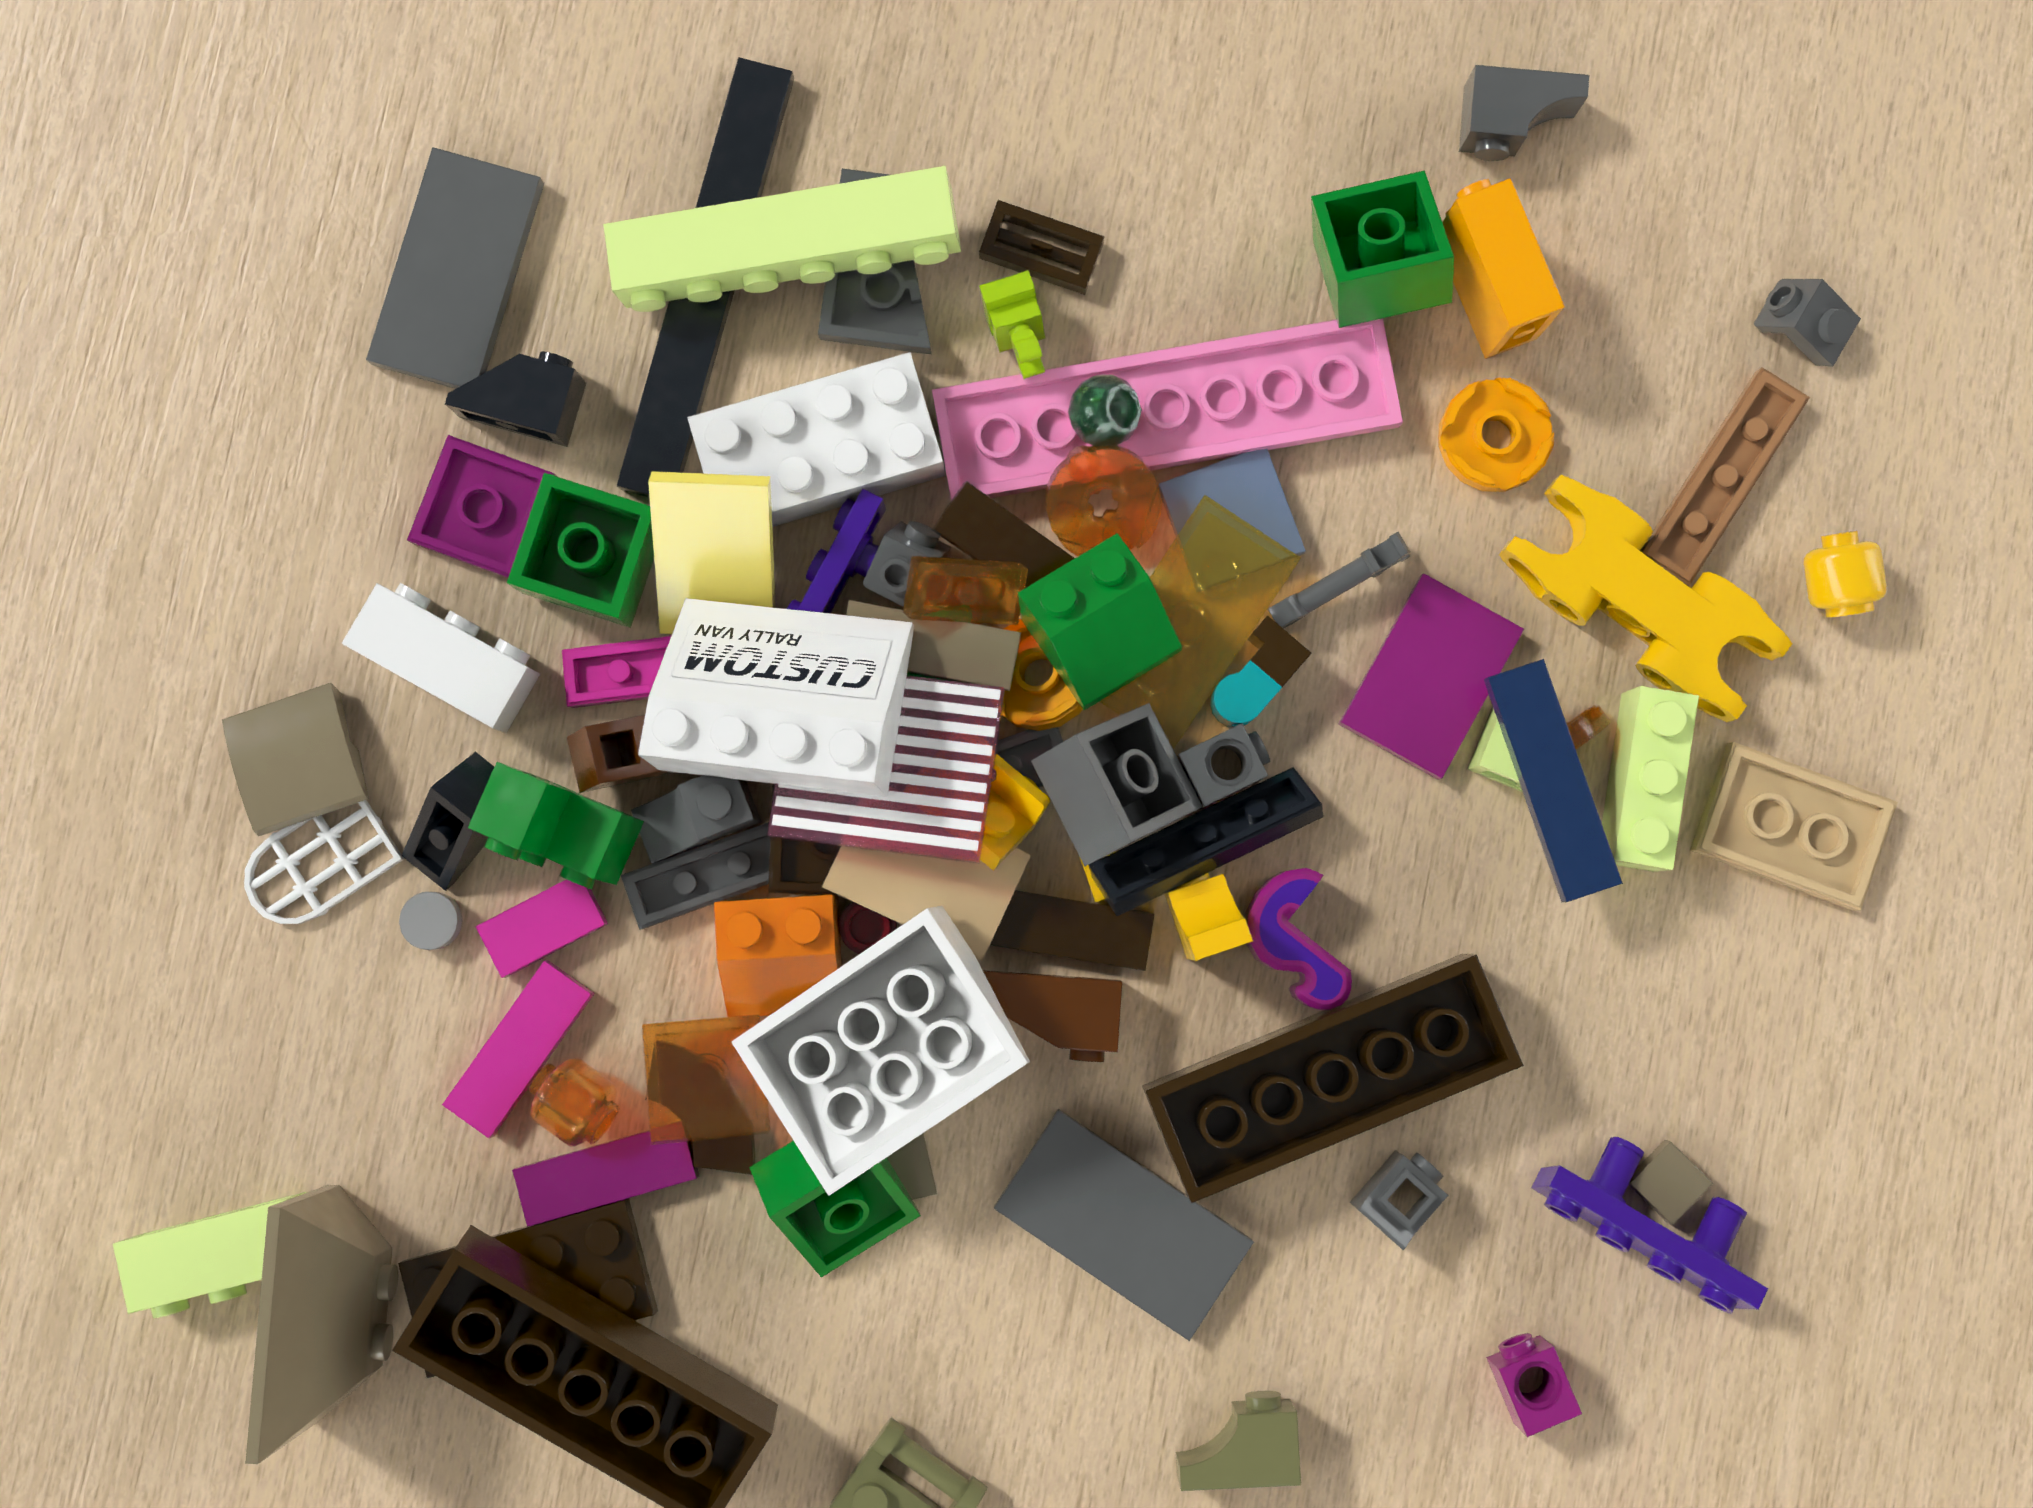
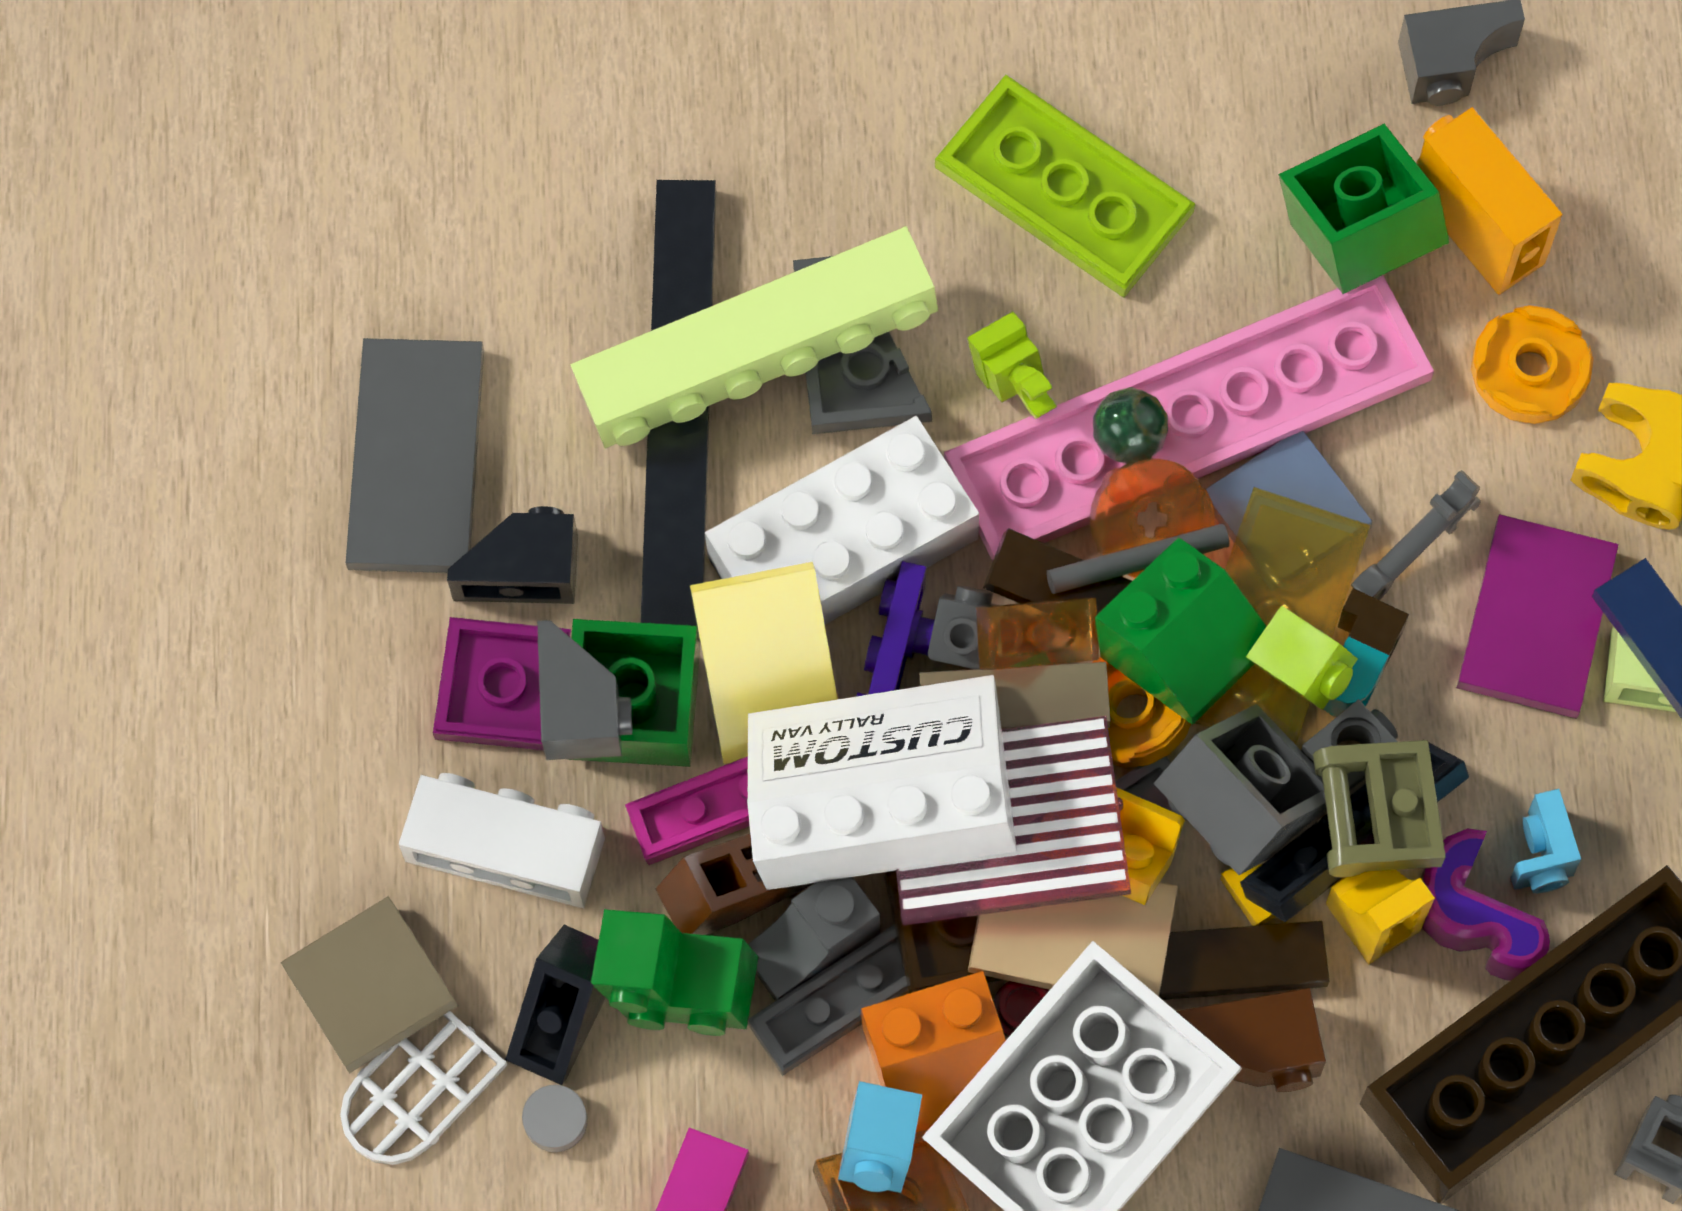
camera: 15 degrees left, 15 degrees down
dark pink tile [475,879,608,978] -> none
dark brown tile [979,200,1105,295] -> none
none -> dark grey slope [537,620,633,760]
none -> medium azure brick [838,1081,922,1193]
none -> lime tile [935,74,1195,298]
none -> dark grey bar [1047,523,1230,594]
none -> lime brick [1246,605,1358,710]
none -> olive plate [1313,740,1446,877]
none -> medium azure bracket [1510,789,1581,894]

